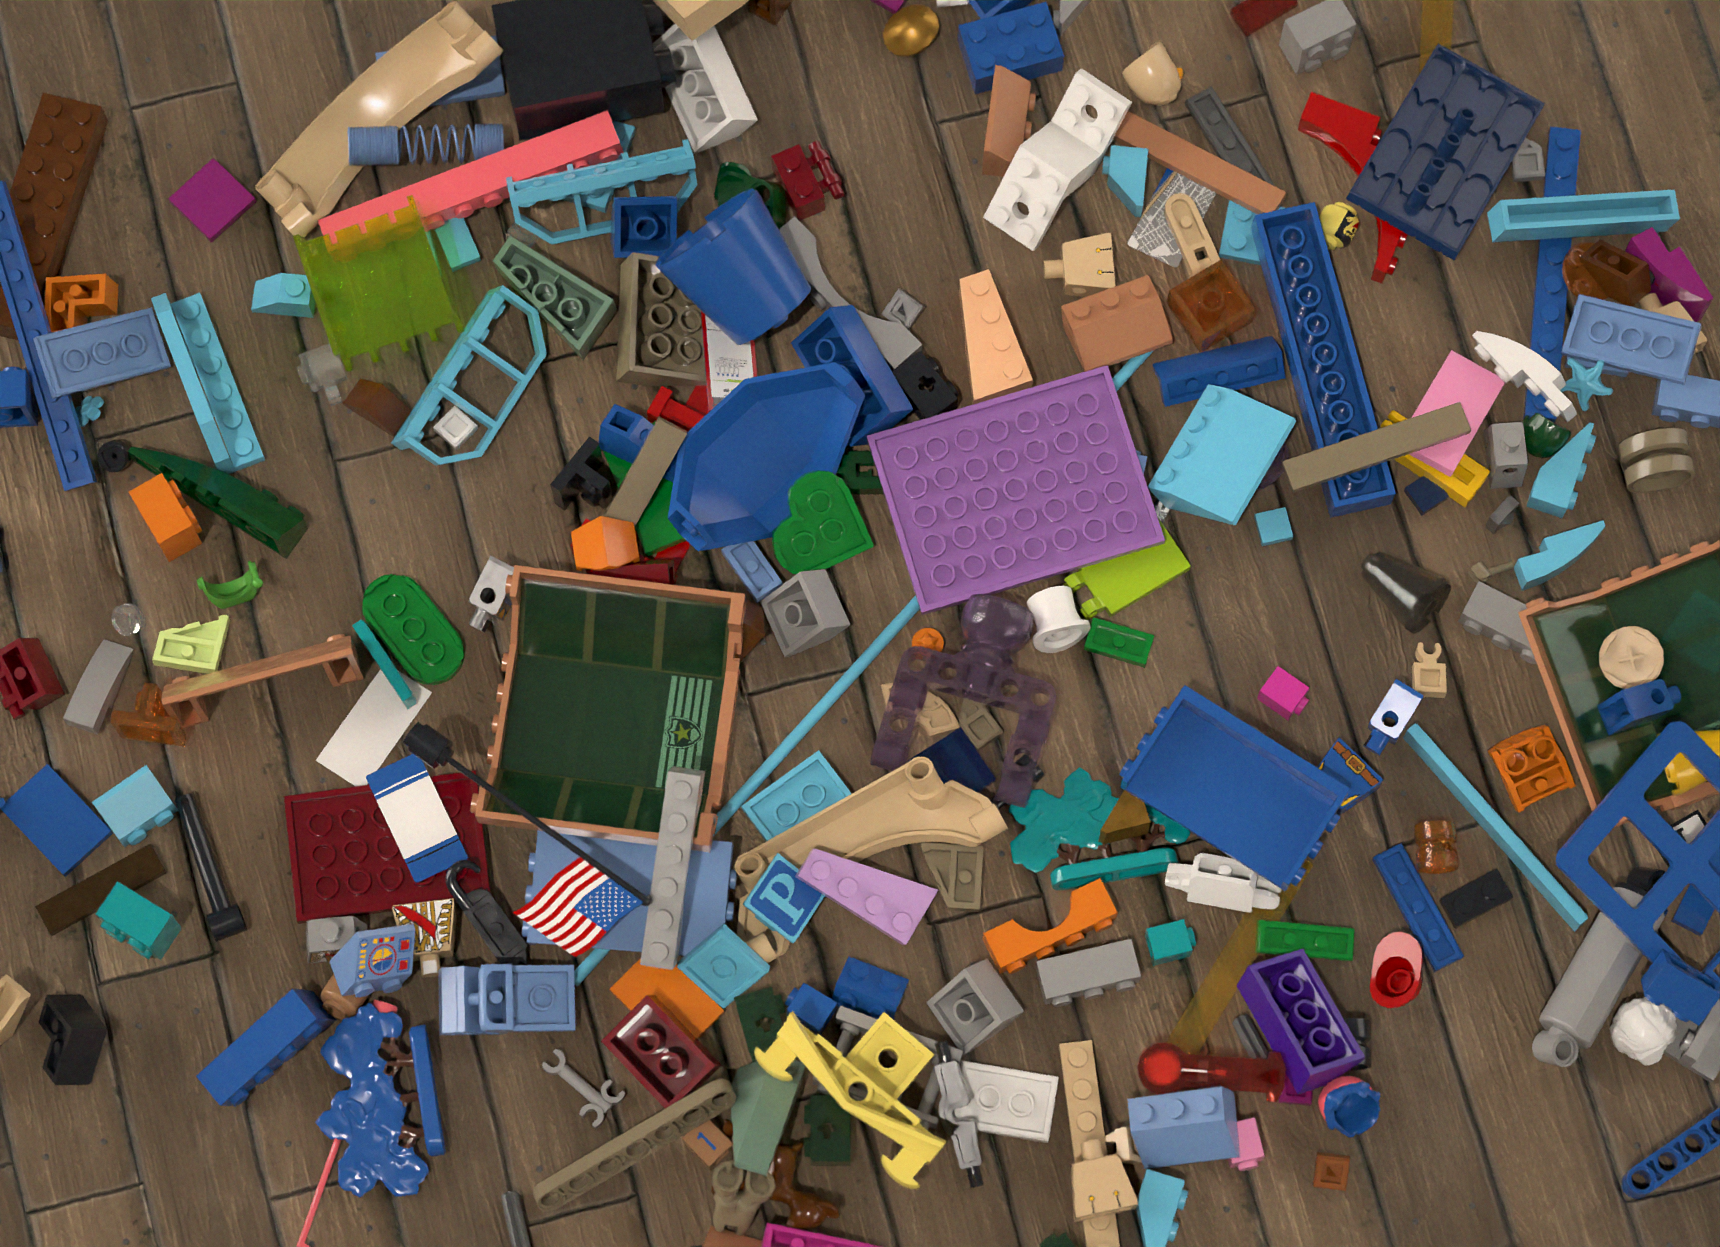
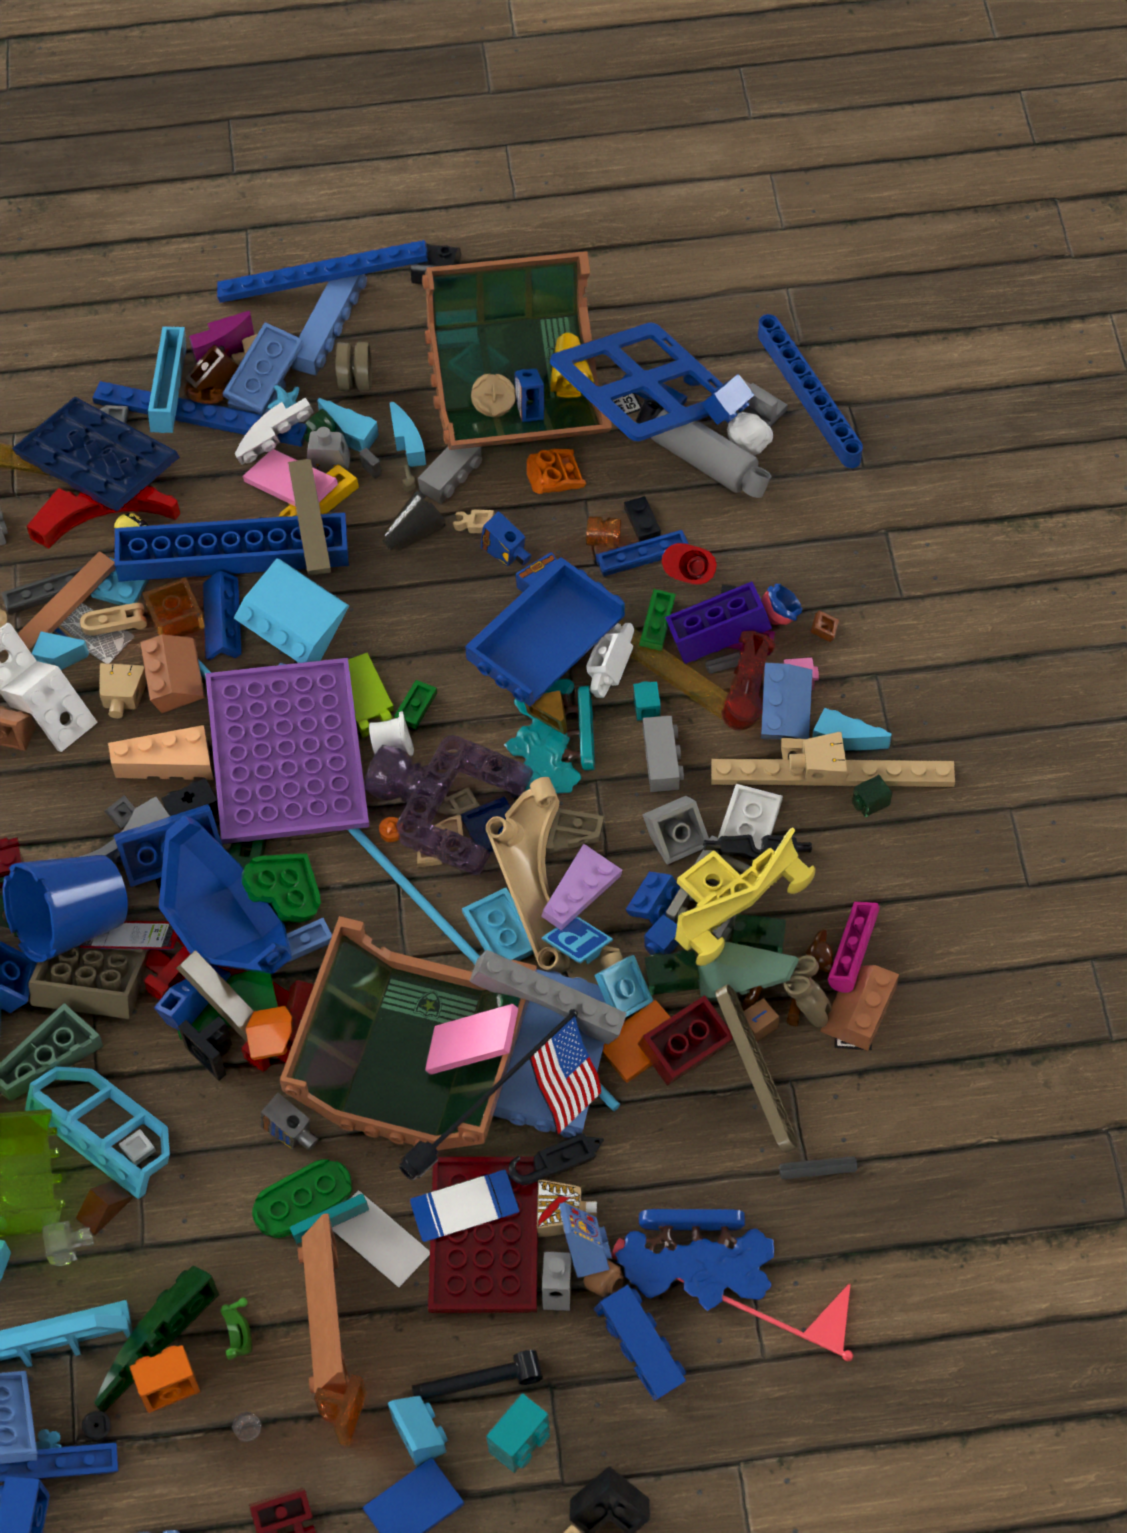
camera: 80 degrees left, 15 degrees down
dark brown tile [35,843,167,936] -> none
light grey slope [63,639,134,735] -> none
yellowish green wing [152,615,230,674] -> none
medium blue piece [438,964,575,1035] -> none
light grey bar [542,1049,626,1129] -> none
light grey slope [760,569,850,657] -> none
orange arch [983,878,1118,974] -> none
medium azure tile [1254,507,1293,546] -> none
dark pink brick [1257,666,1310,721] -> none
medium azure tile [1403,723,1588,932] -> none
dark blue tile [1404,476,1449,516] -> none
none -> bright pink tile [425,1004,518,1074]

